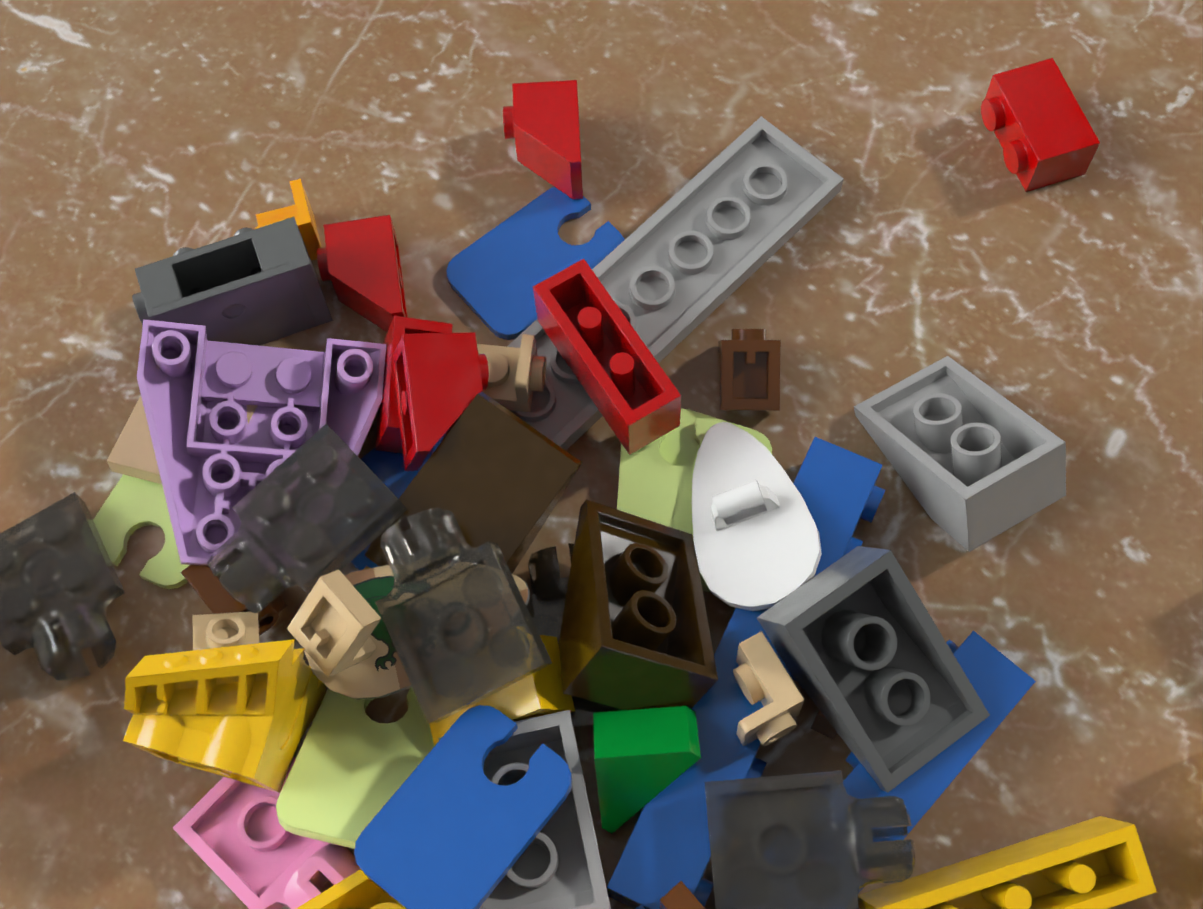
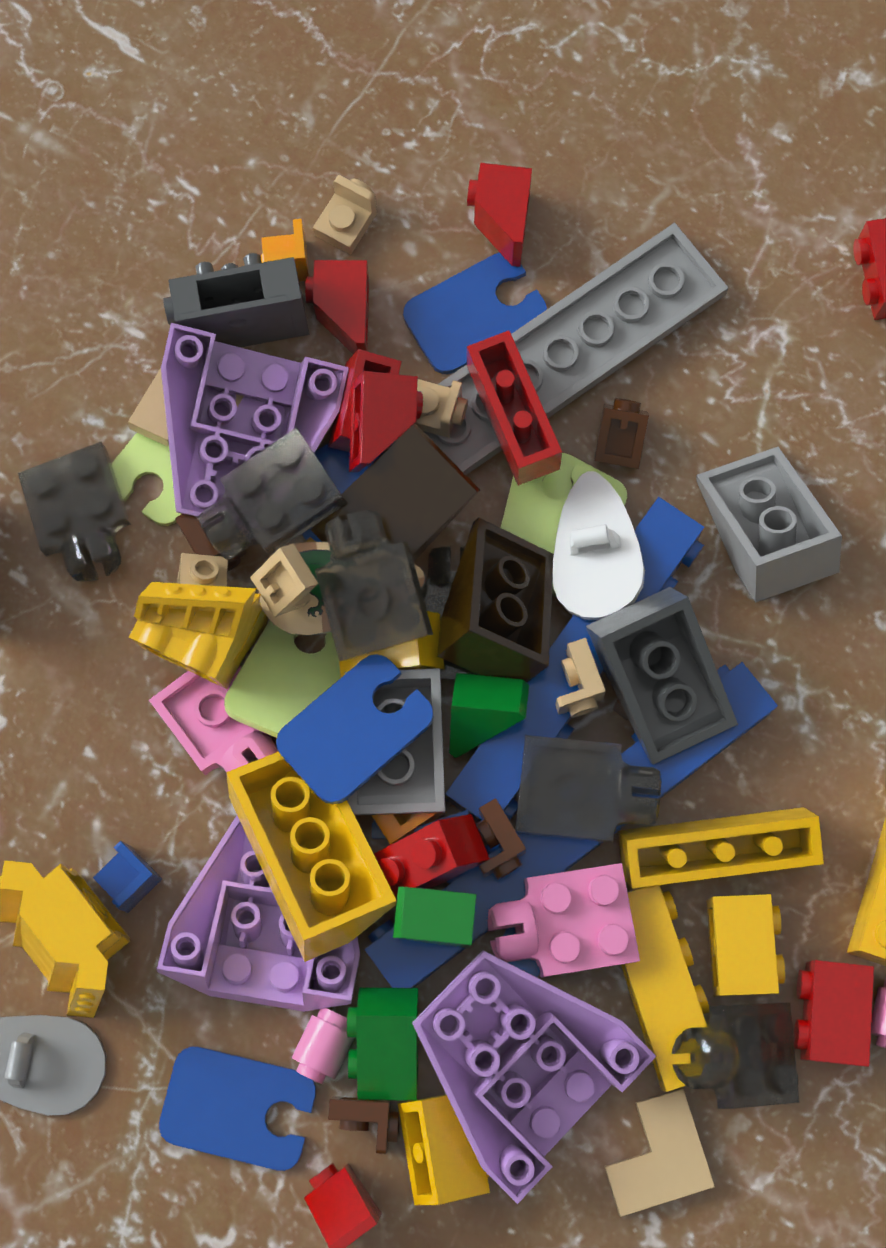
camera: 10 degrees right, 10 degrees up
none -> tan bracket [313,175,377,255]

